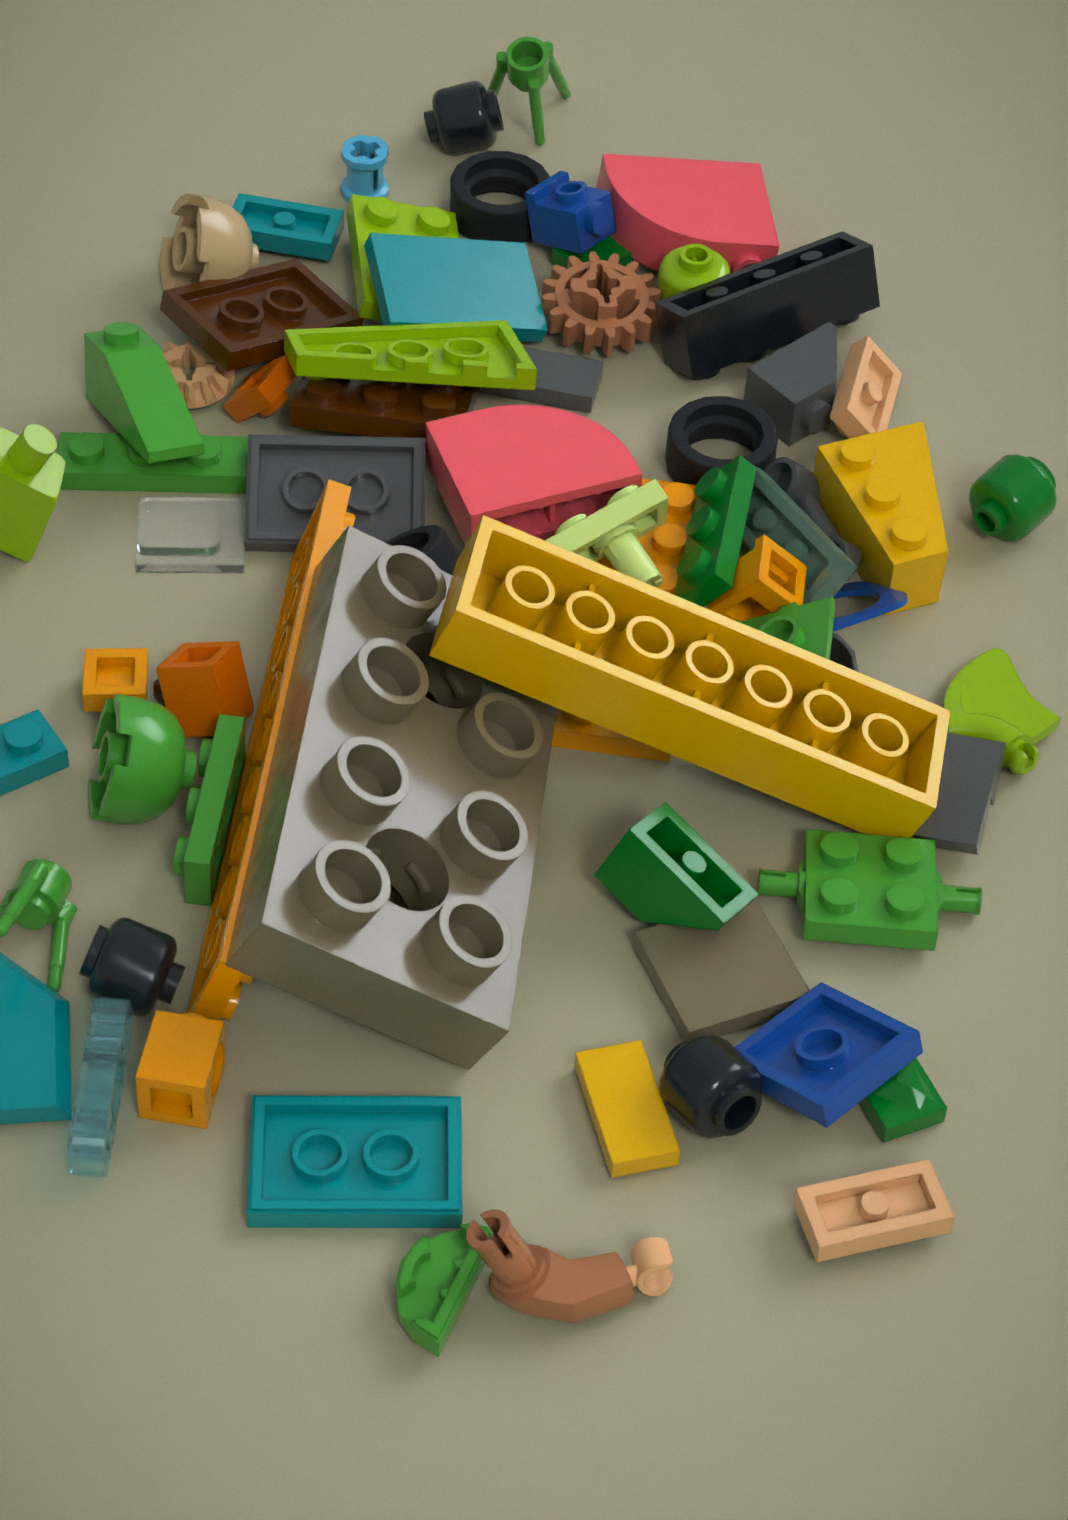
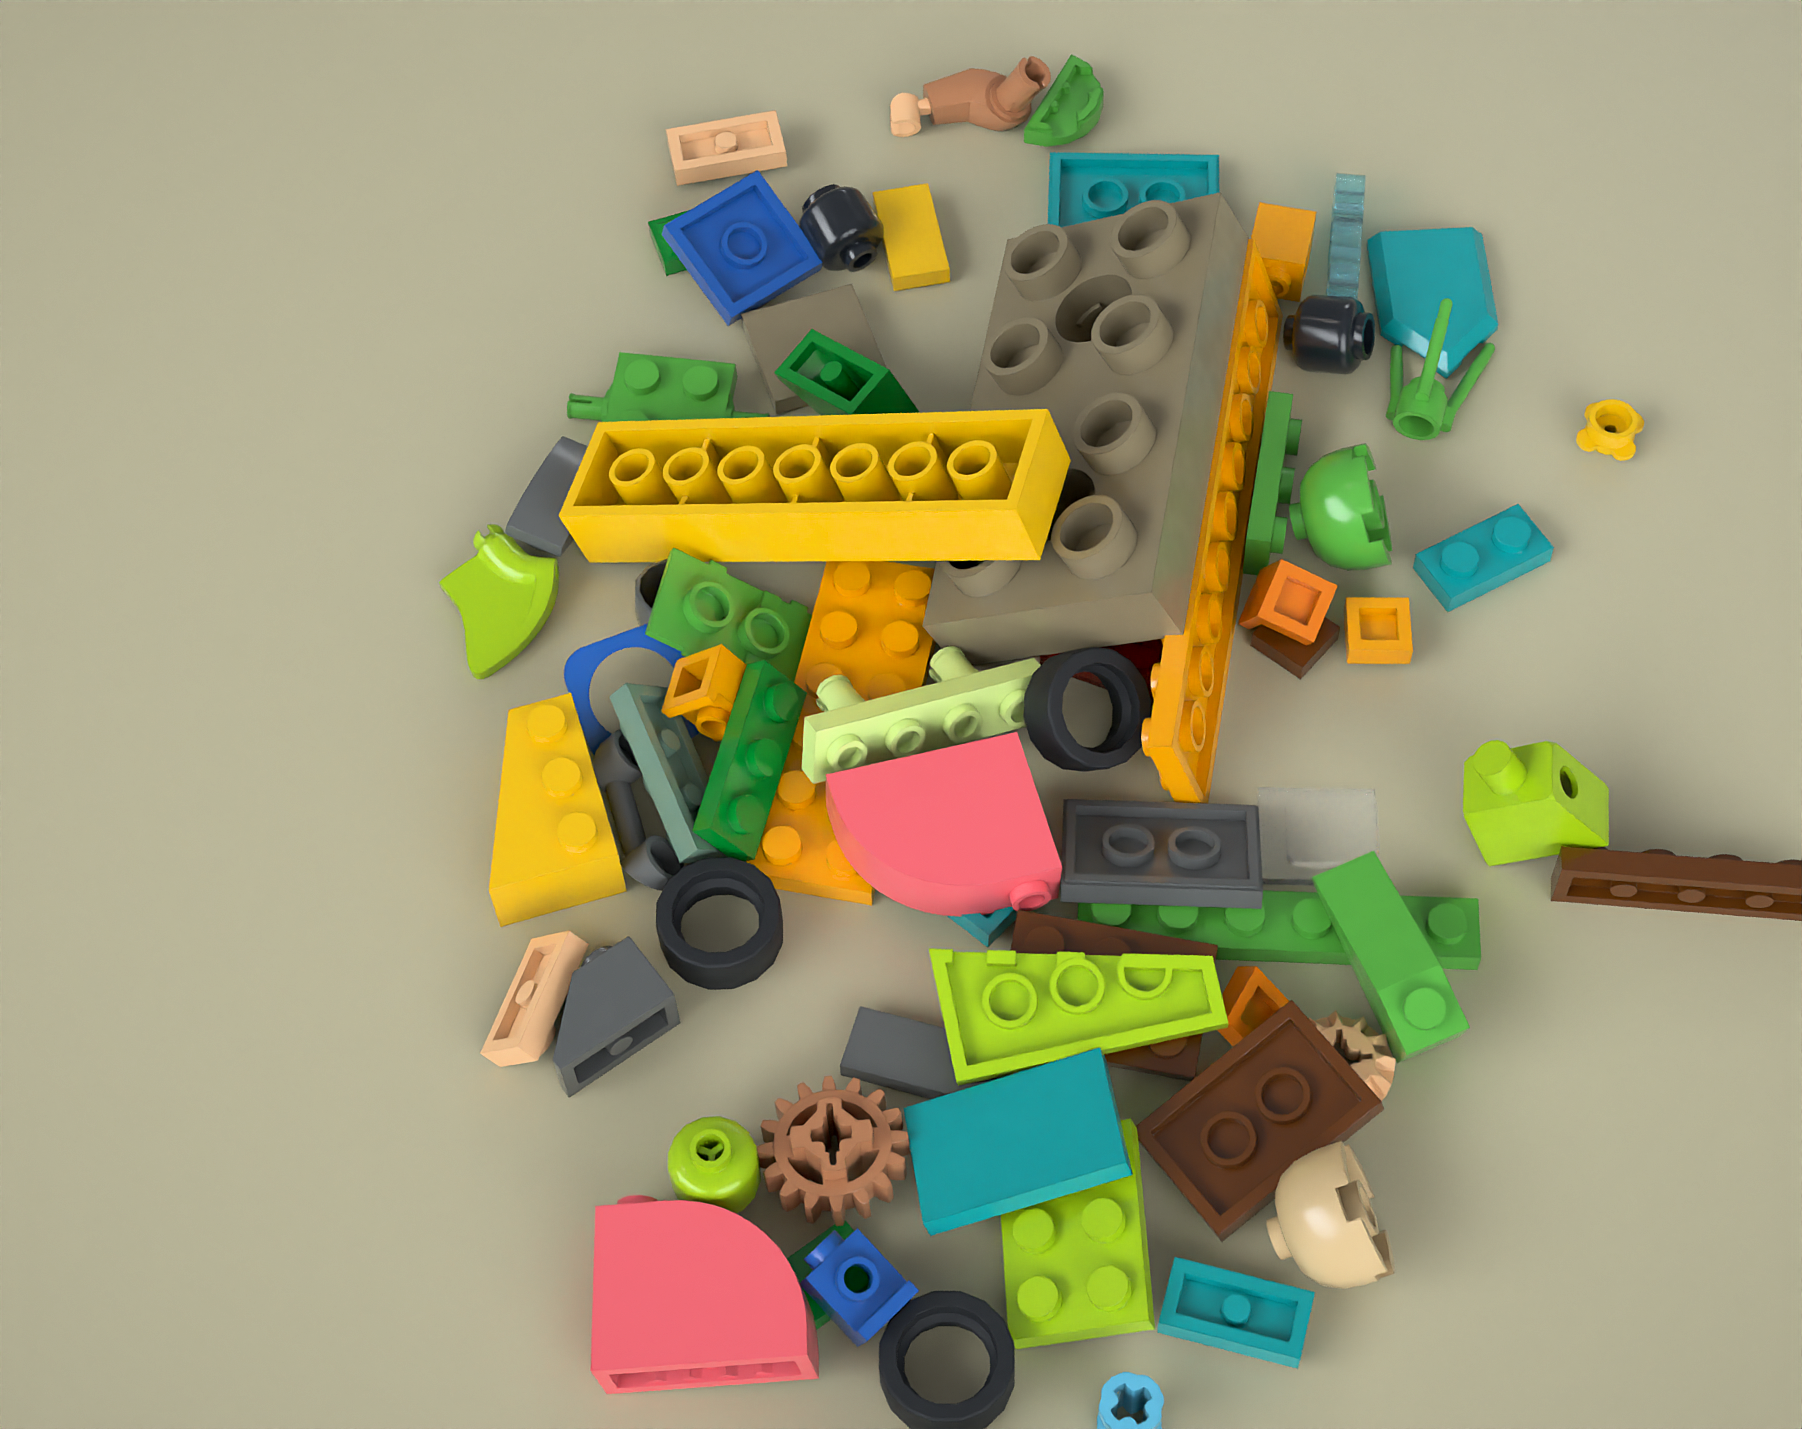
camera: 170 degrees left, 10 degrees up
black brick [655,231,880,380] -> none
green head [969,454,1057,541] -> none

